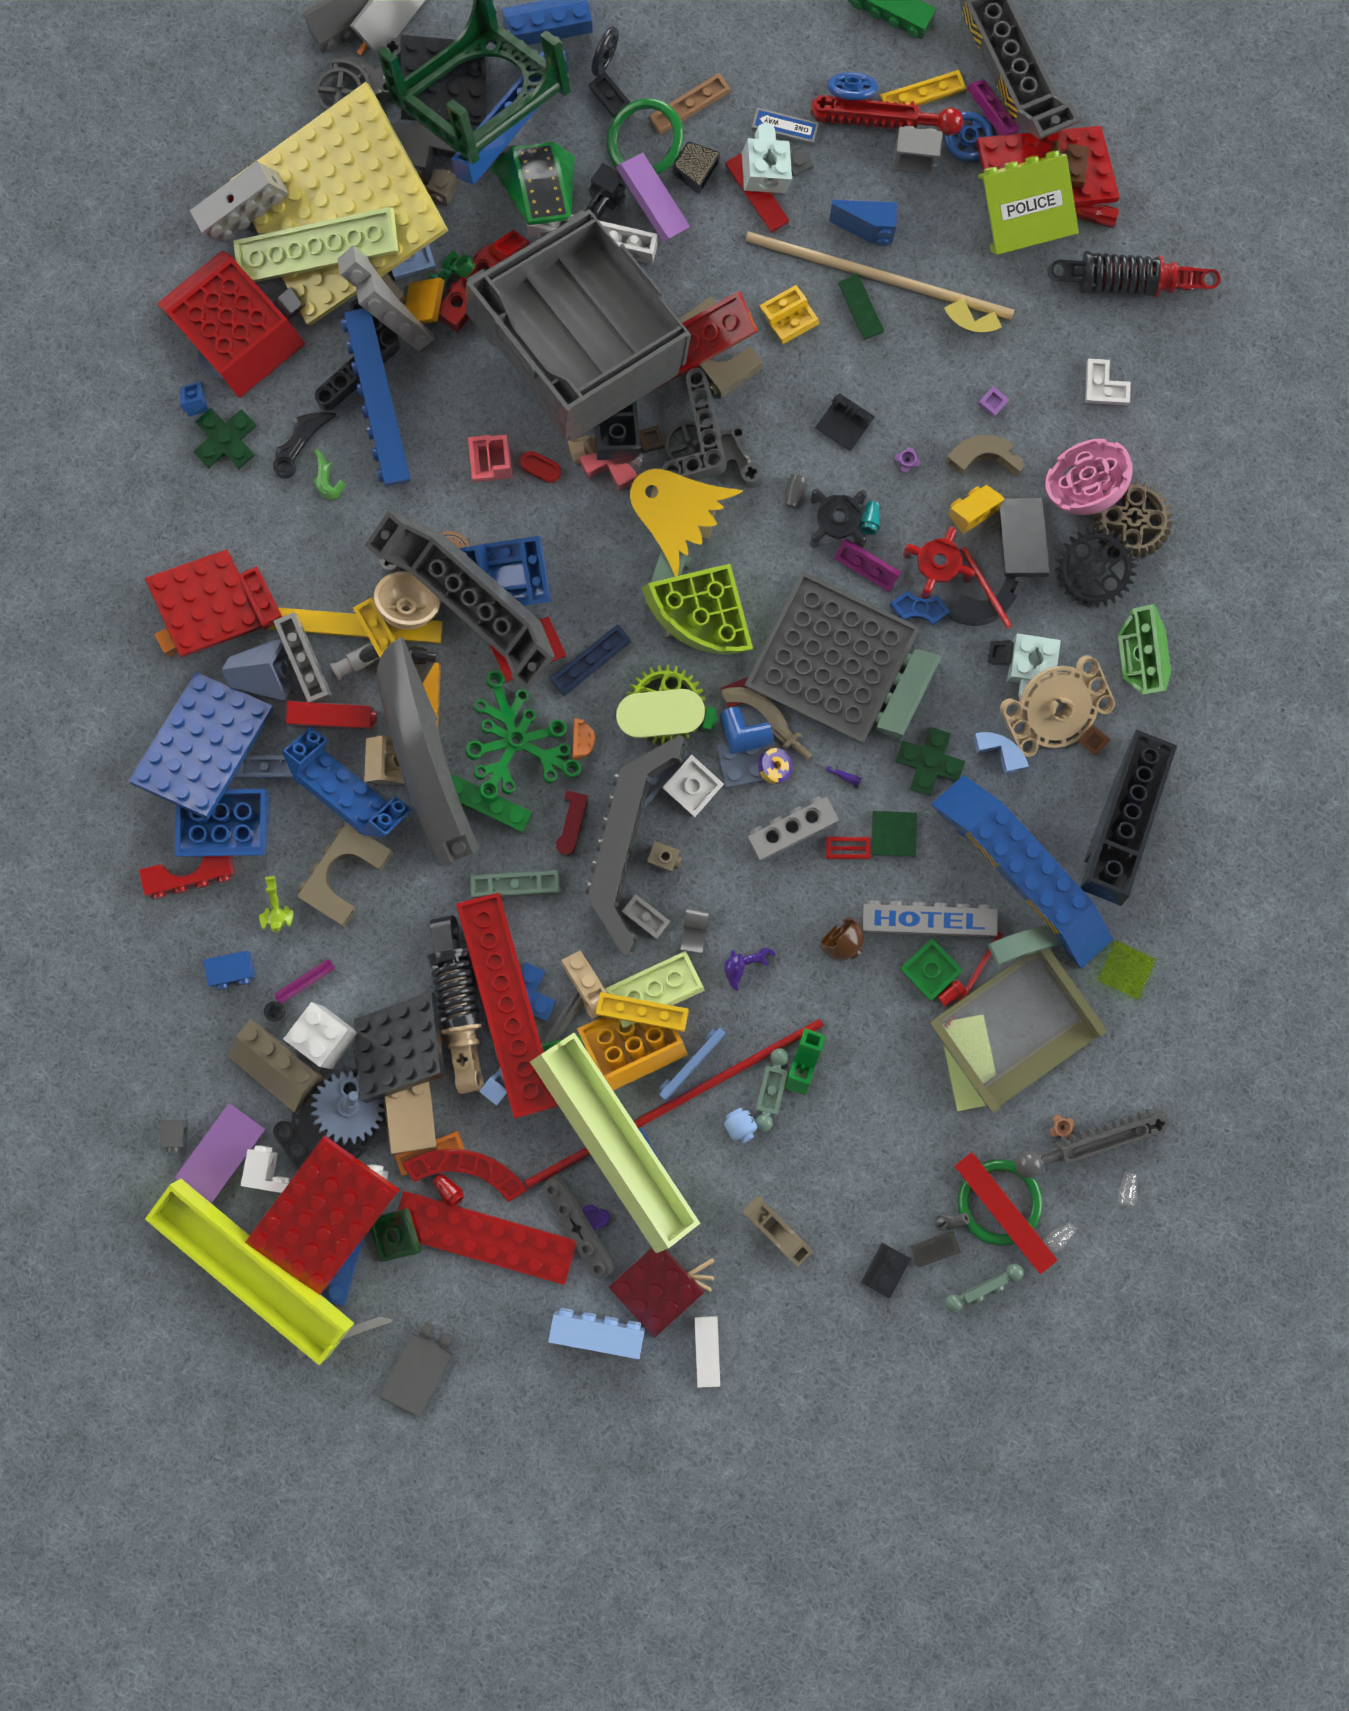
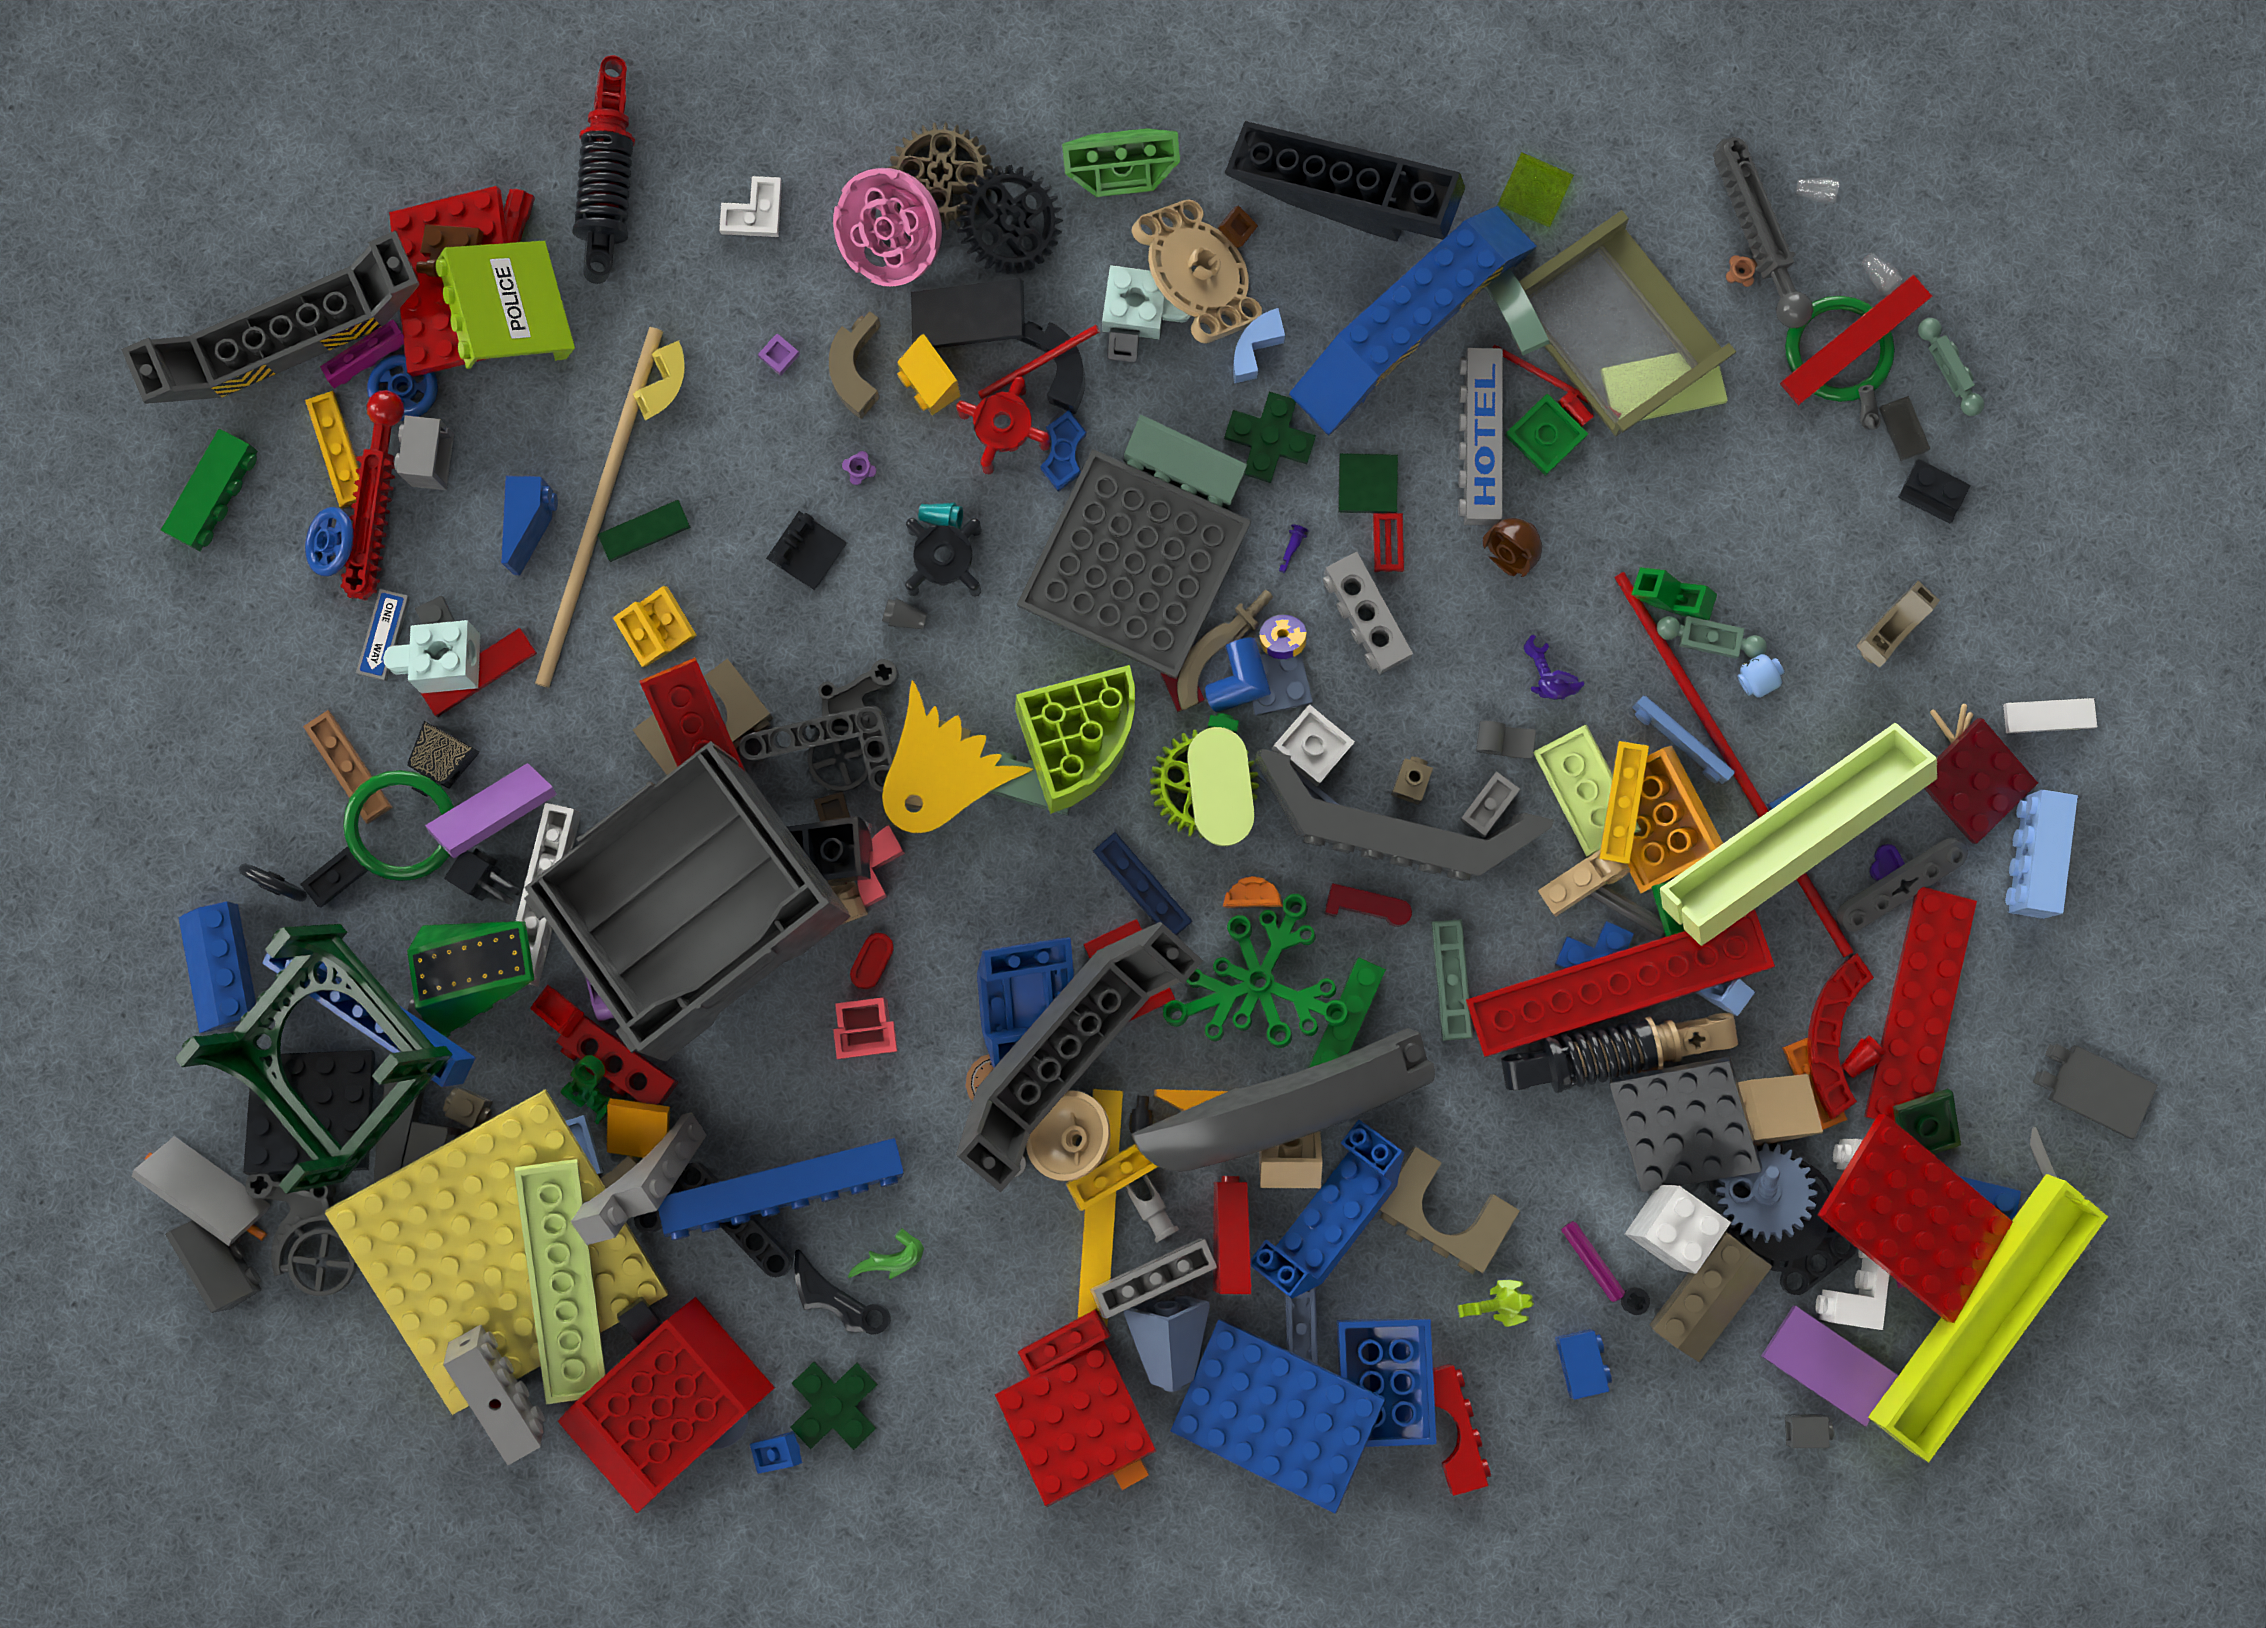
camera: 90 degrees left, 0 degrees up
magenta plate [834,538,901,592] -> none

